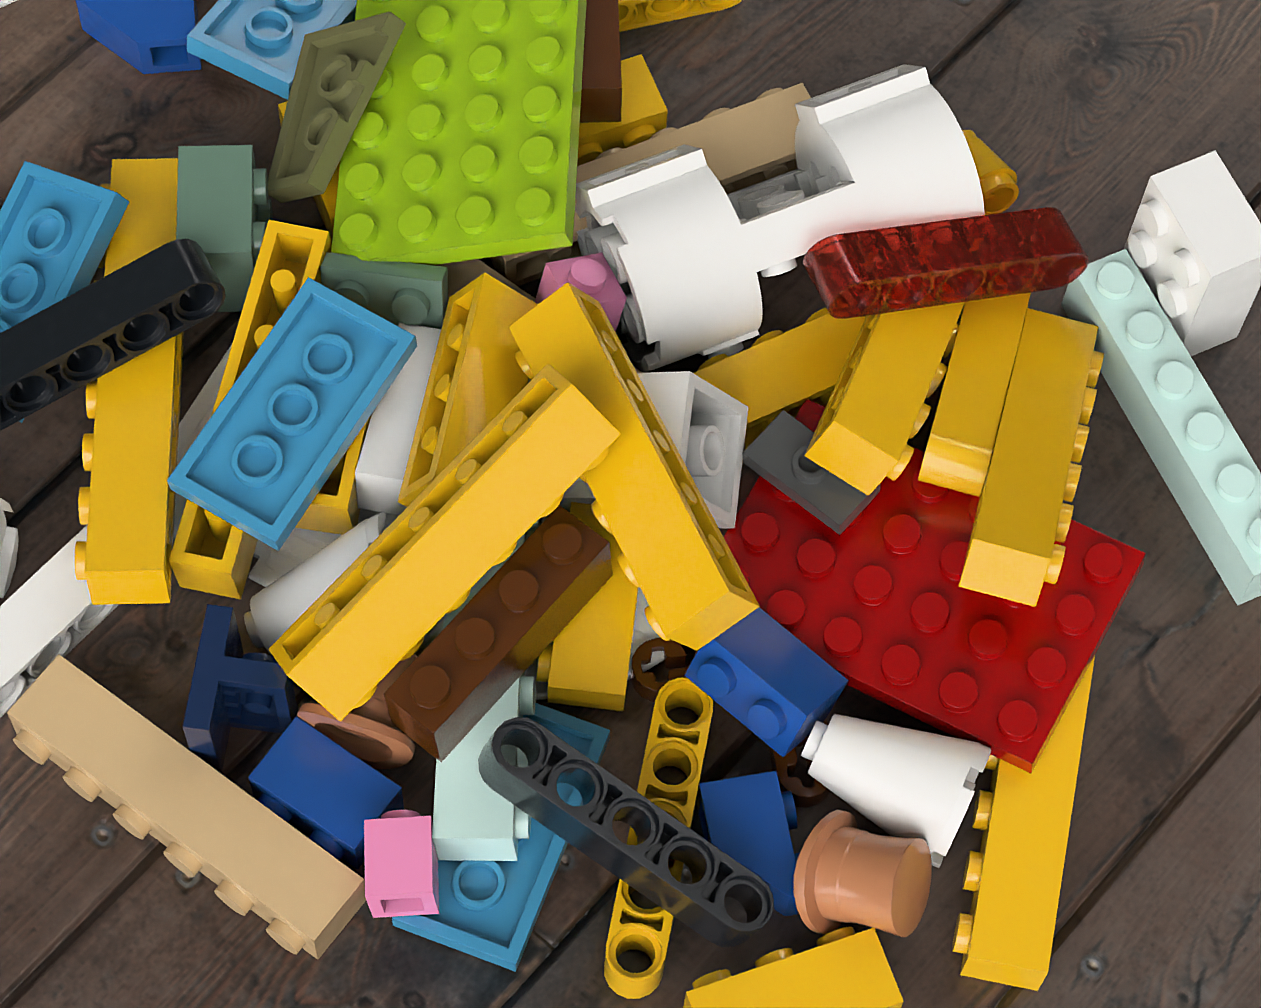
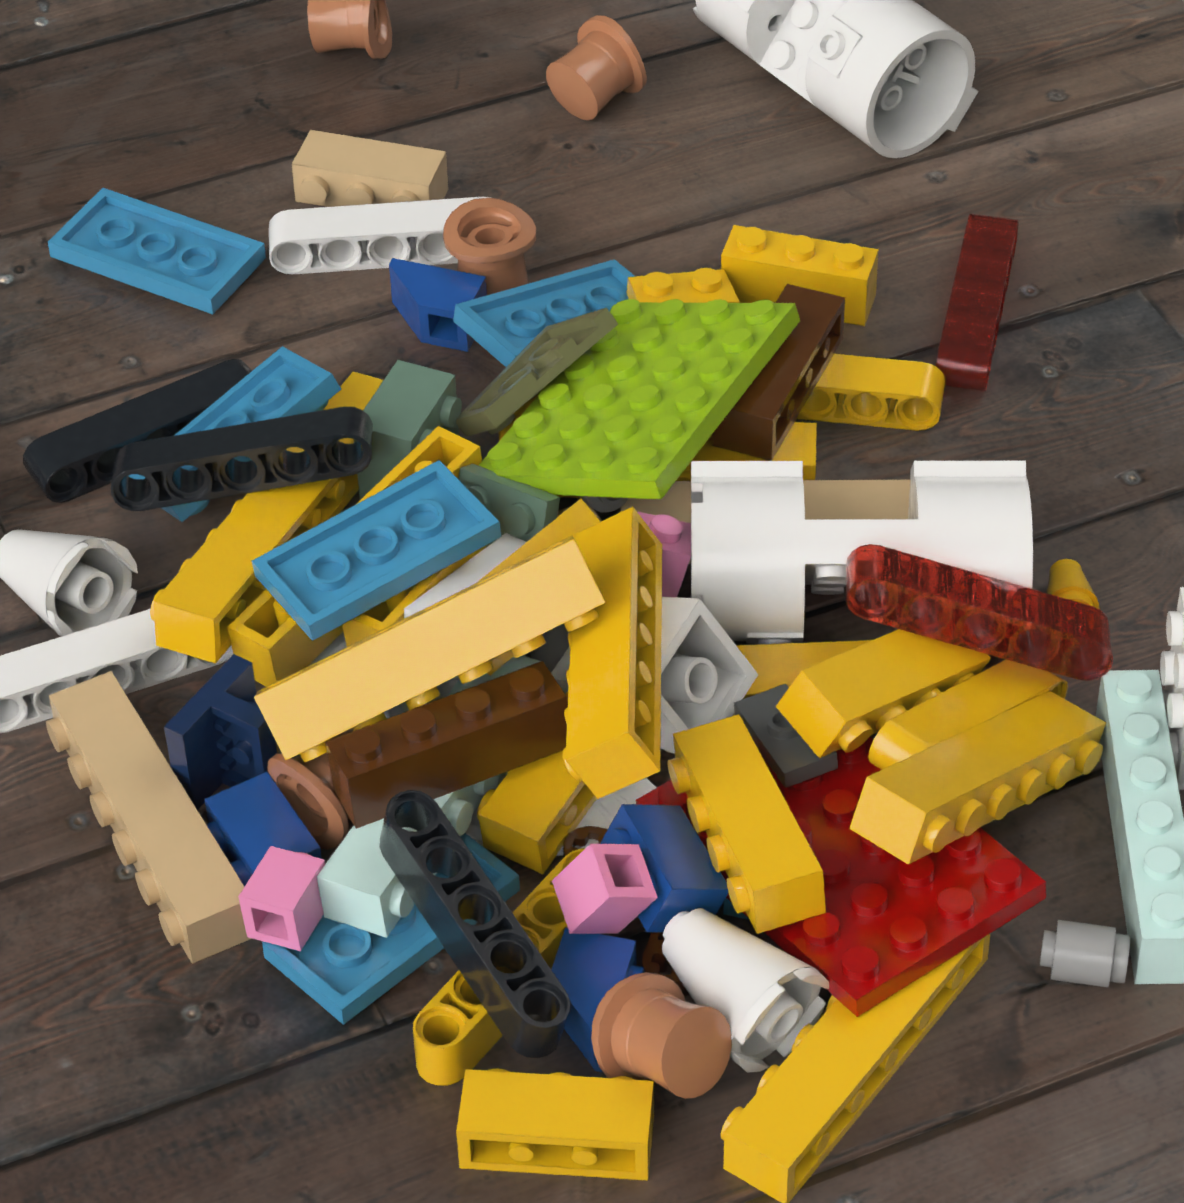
camera: 30 degrees right, 20 degrees down
none -> bright pink brick [552,844,658,934]
none -> yellow brick [668,714,826,934]
none -> light grey brick [1040,919,1130,988]

